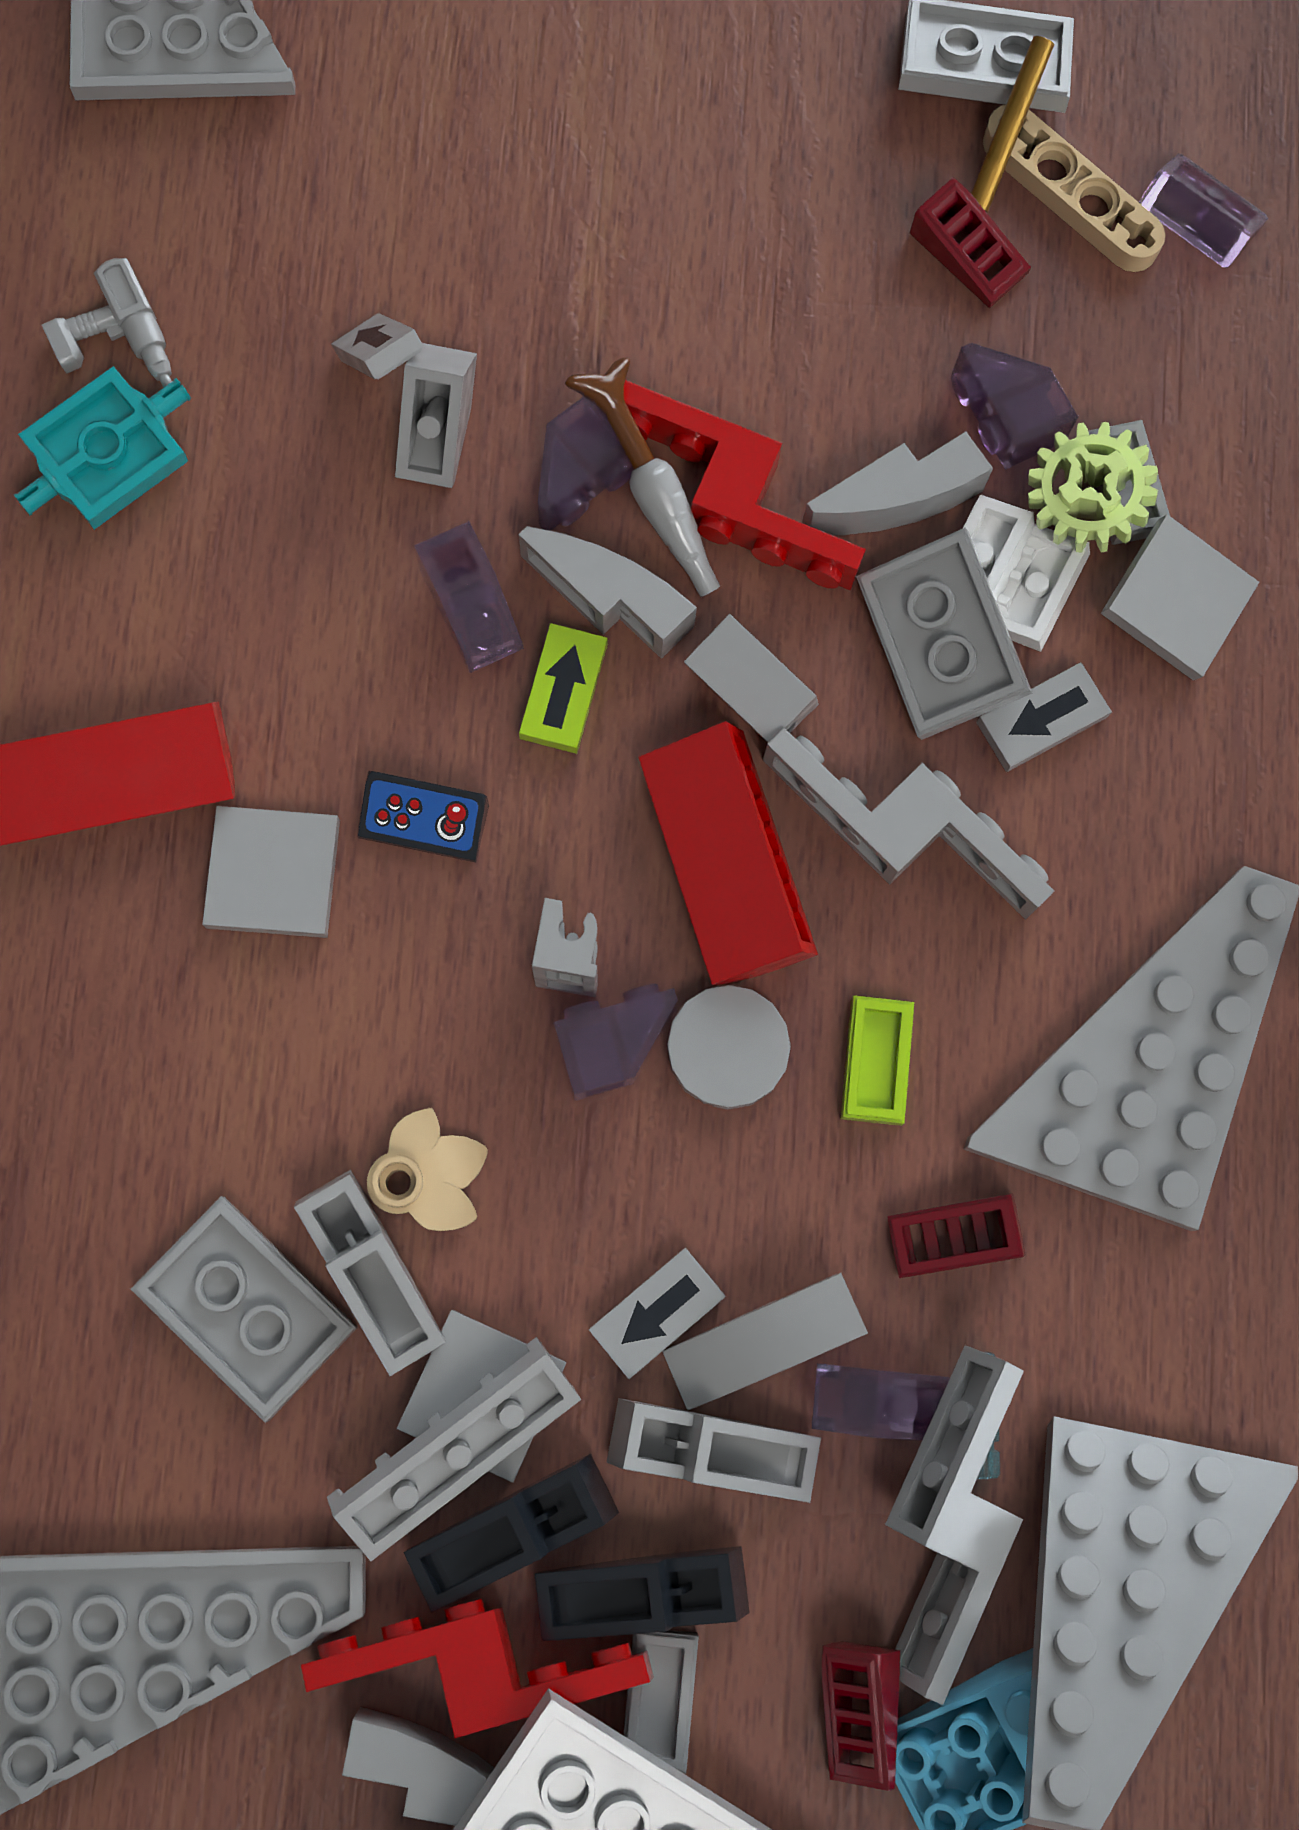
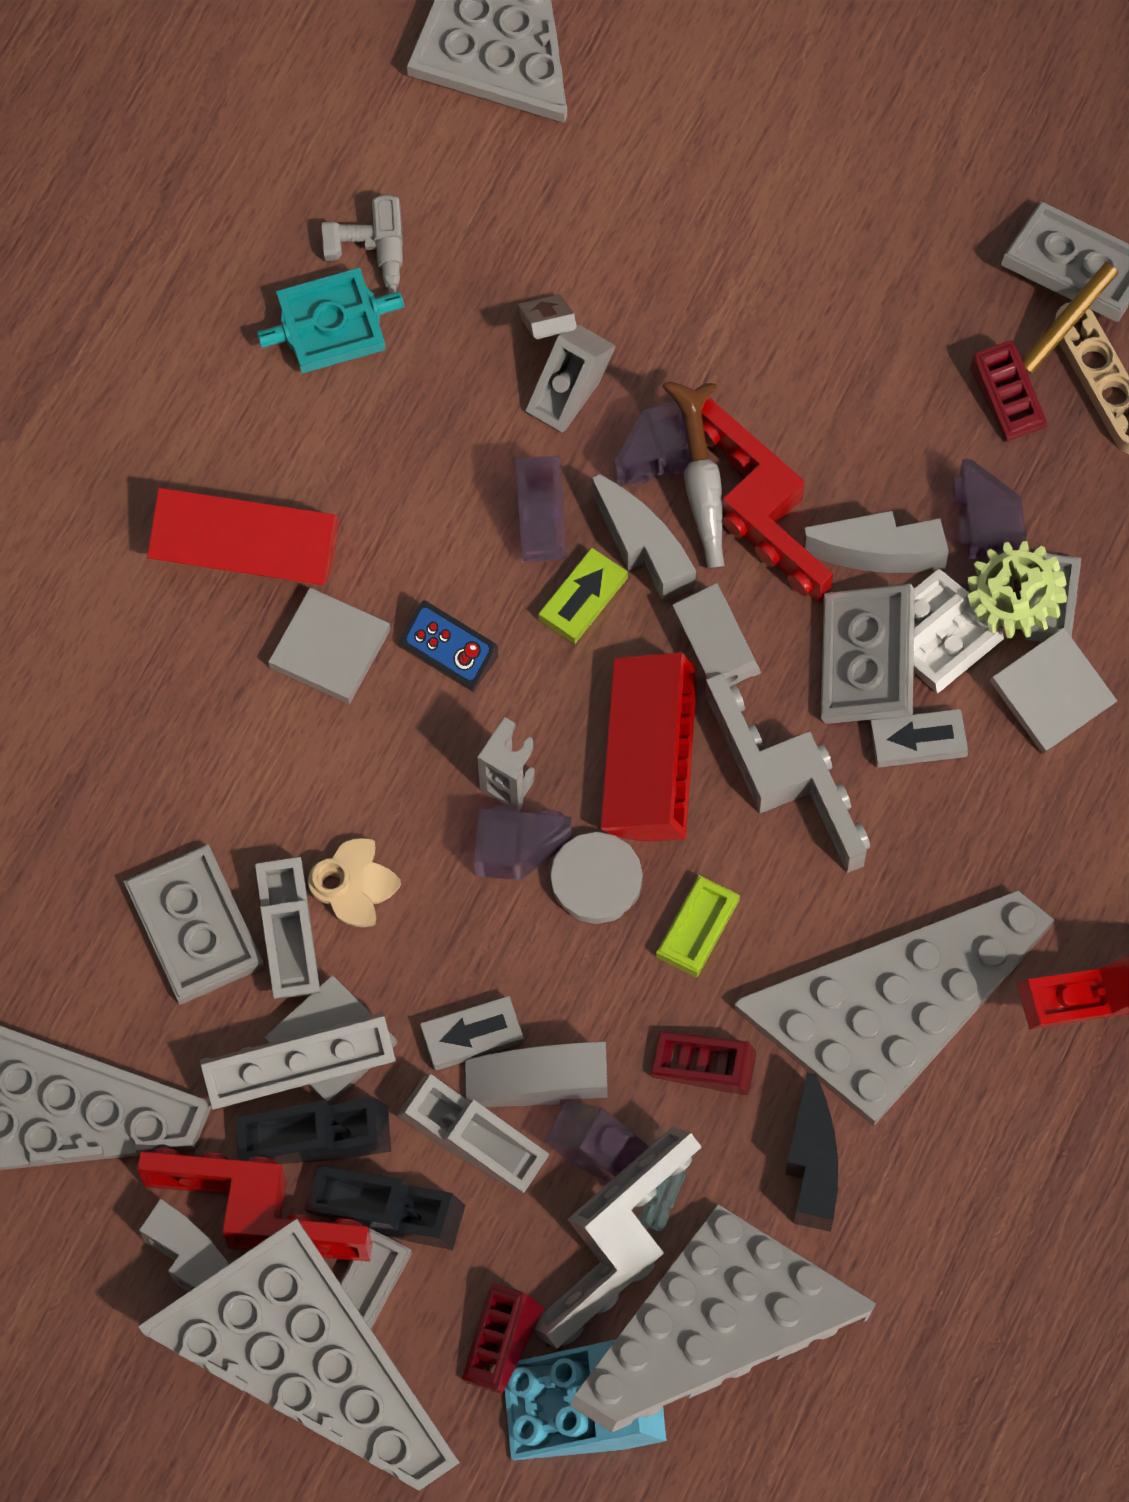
camera: 30 degrees right, 10 degrees down
none -> black slope [785,1073,838,1232]

